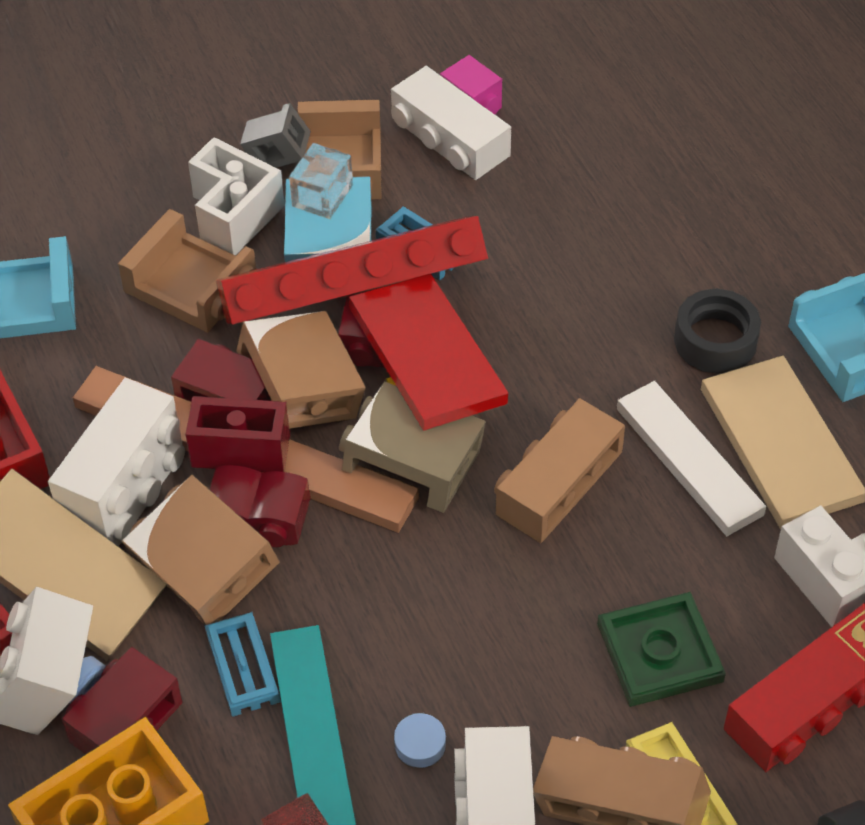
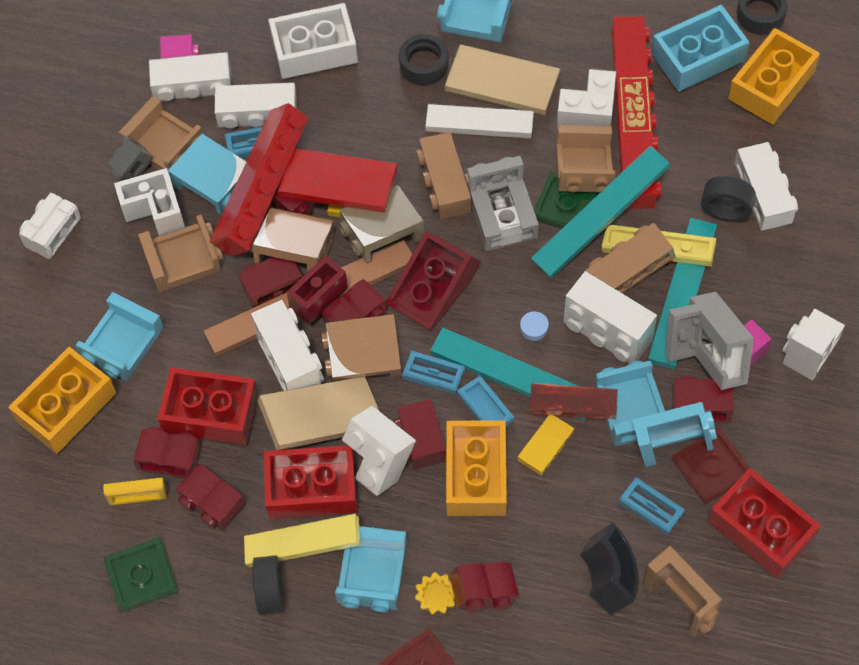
camera: 50 degrees left, 10 degrees up
clear brick [289,143,353,219] -> none
none -> white brick [19,193,81,259]
none -> white brick [215,83,297,128]
none -> white brick [269,3,358,79]
none -> dark red slope [386,230,481,330]
none -> dark azure tile [457,376,514,426]
none -> light grey brick [465,156,539,251]
none -> teal tile [531,146,671,279]
none -> medium nougat panel [555,125,616,193]

